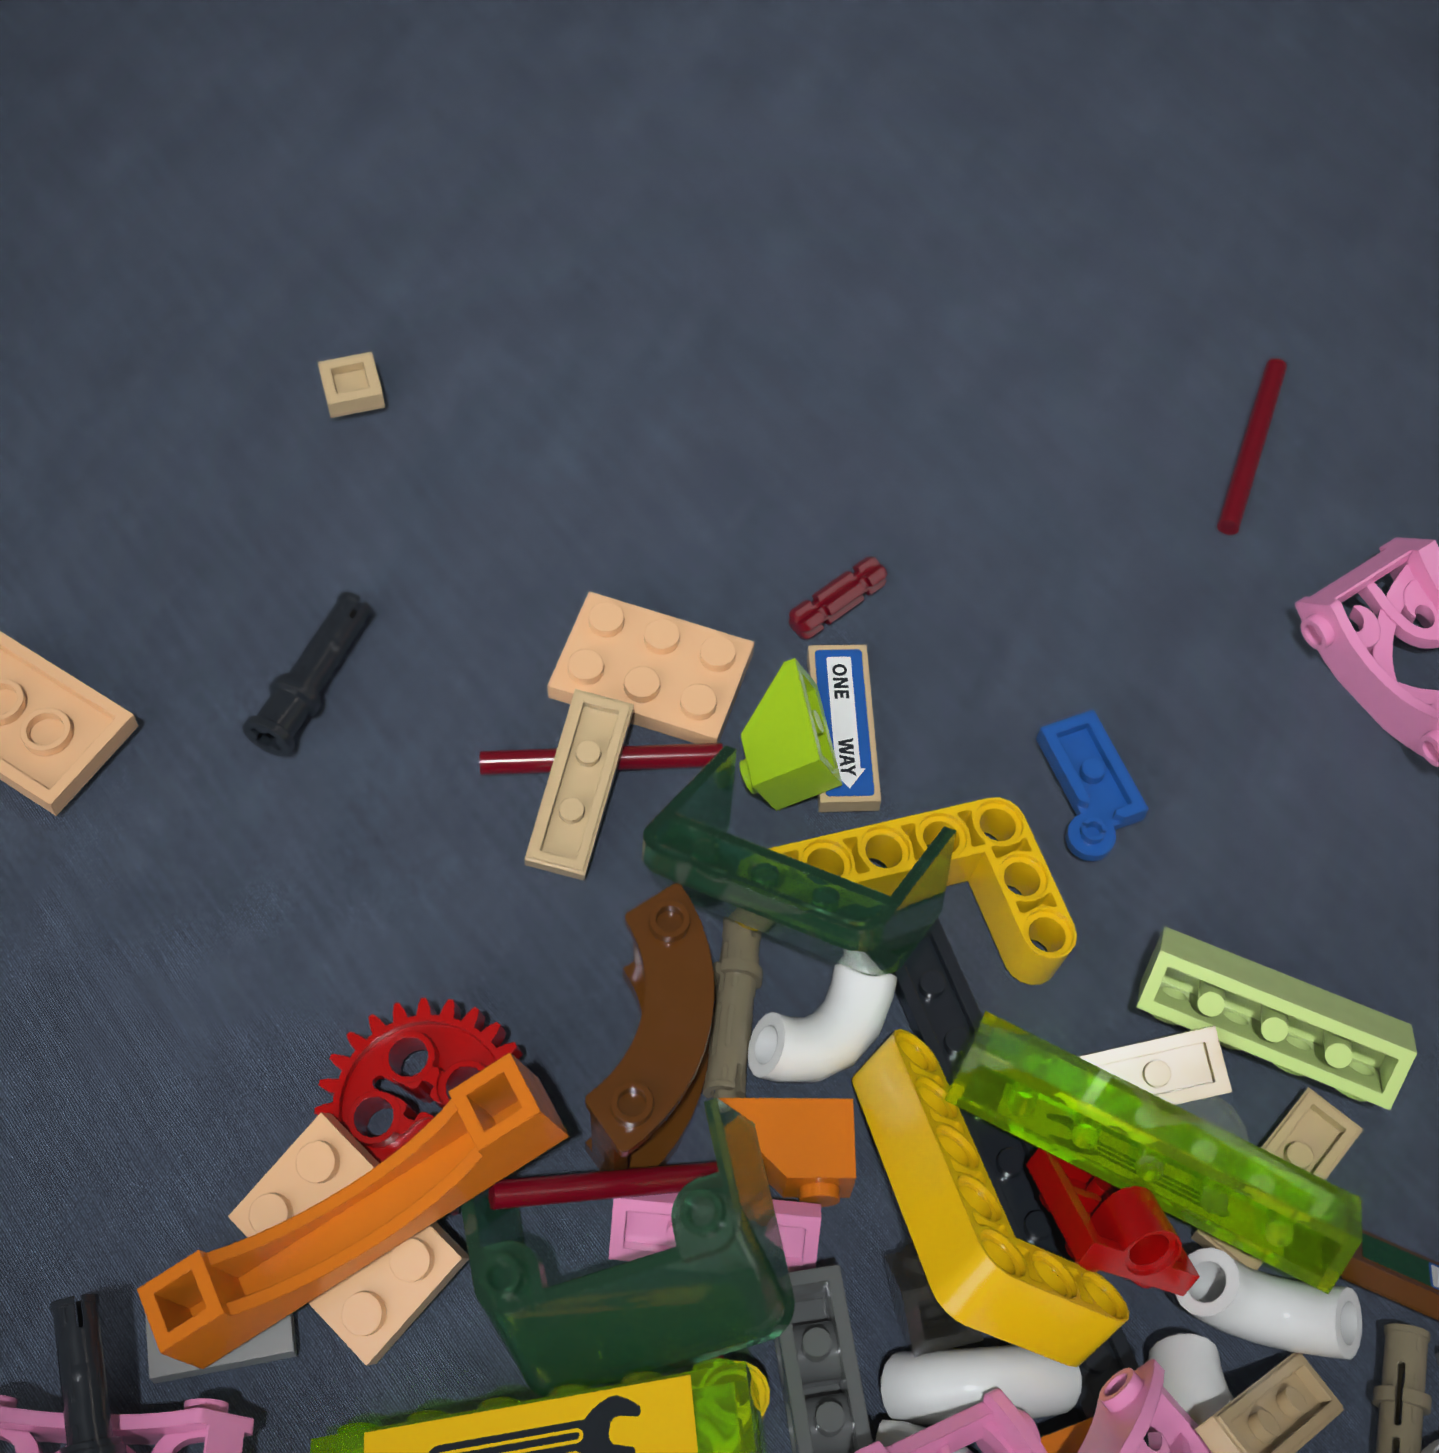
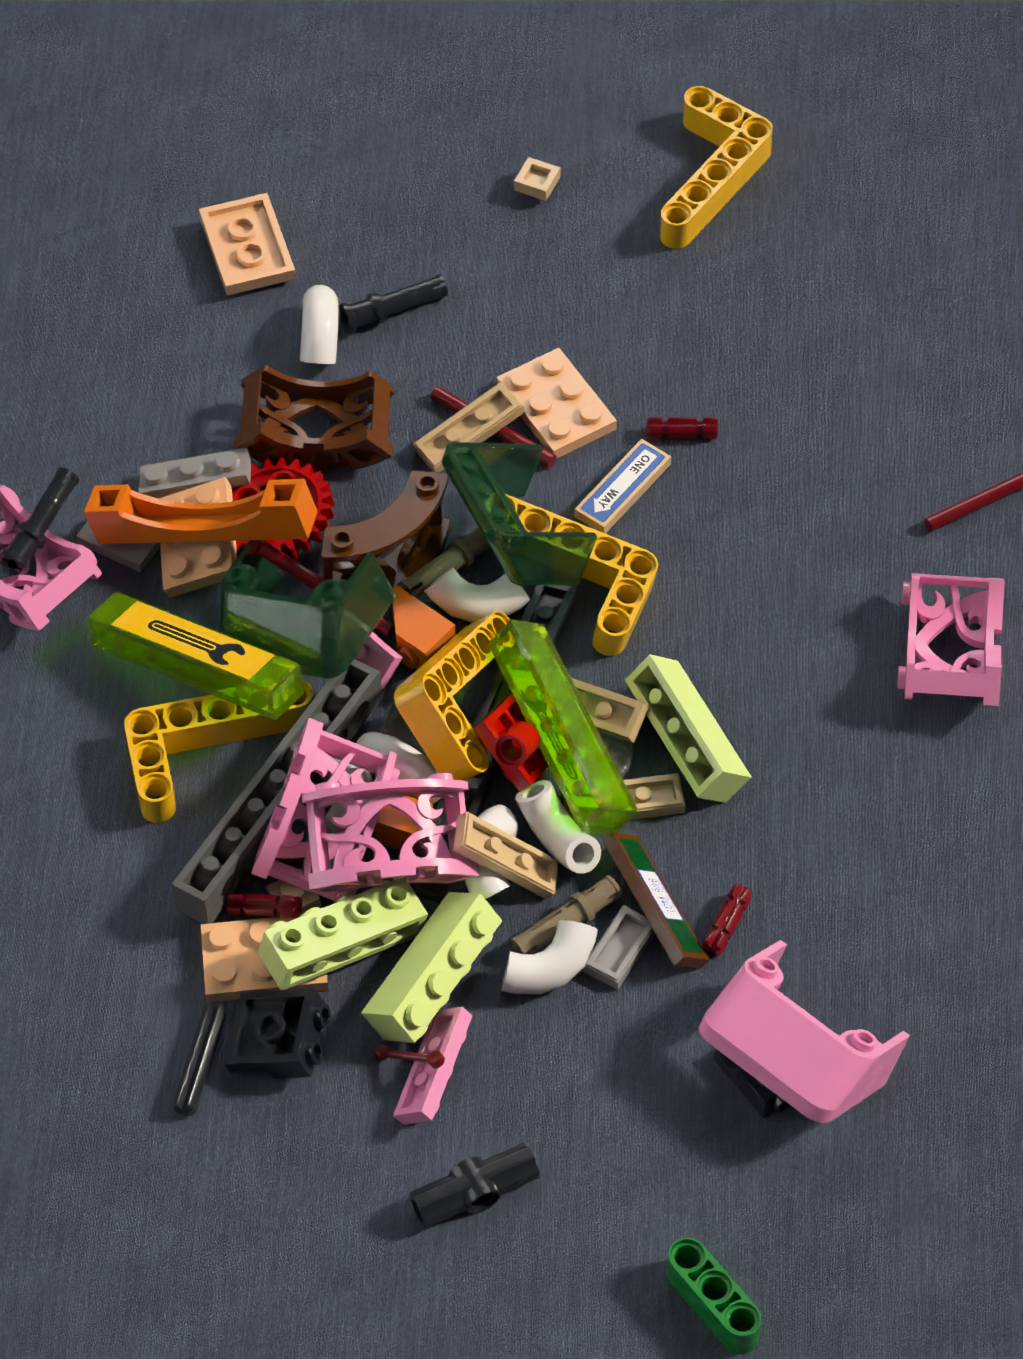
camera: 45 degrees right, 5 degrees down
lime slope [739,658,843,811] -> none
blue hinge [1036,709,1149,862] -> none
none -> light grey plate [138,448,252,498]
none -> reddish brown fence [234,365,394,473]
none -> white cylinder [300,285,339,364]
none -> yellow beam [660,86,773,249]

